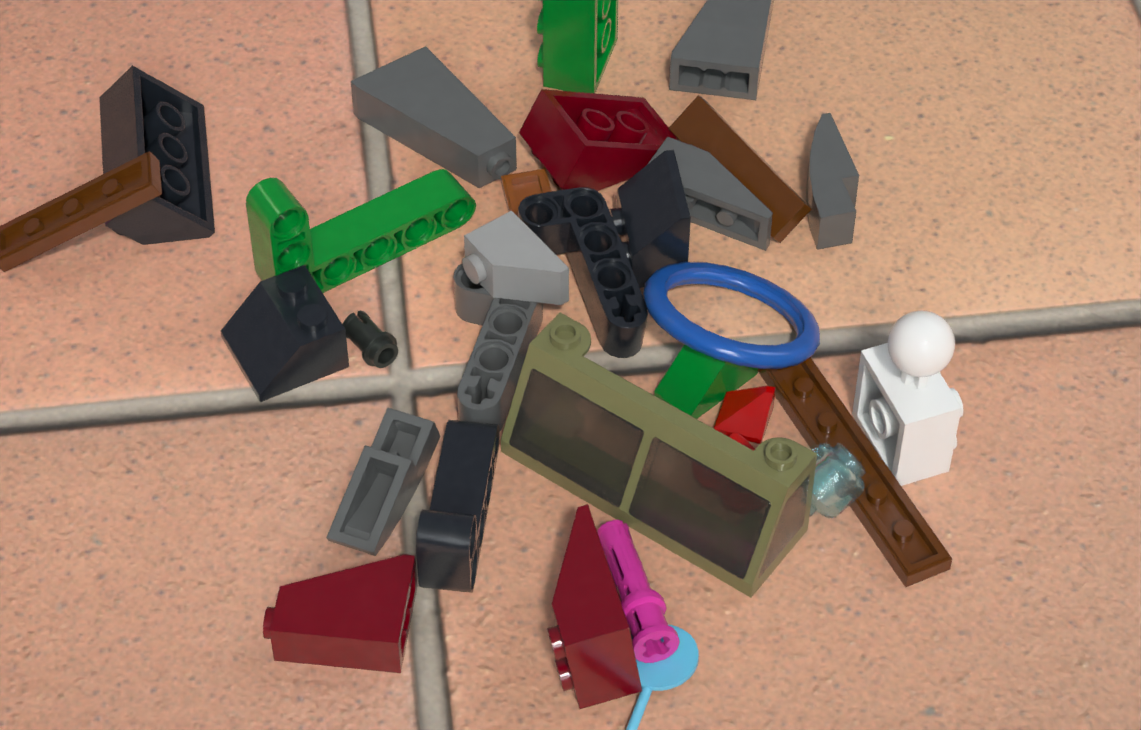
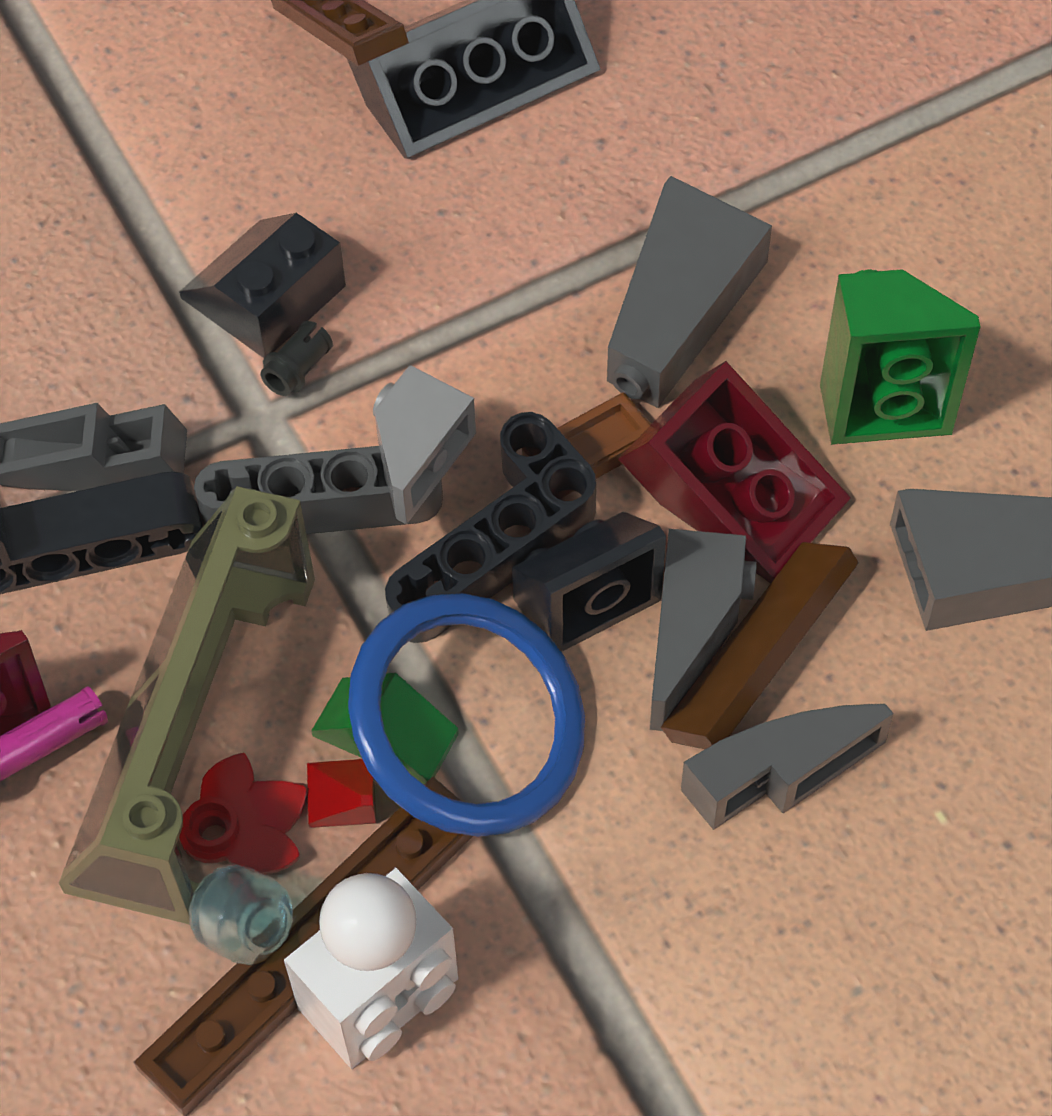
camera: 70 degrees right, 10 degrees up
green beam [246,169,476,293] -> none

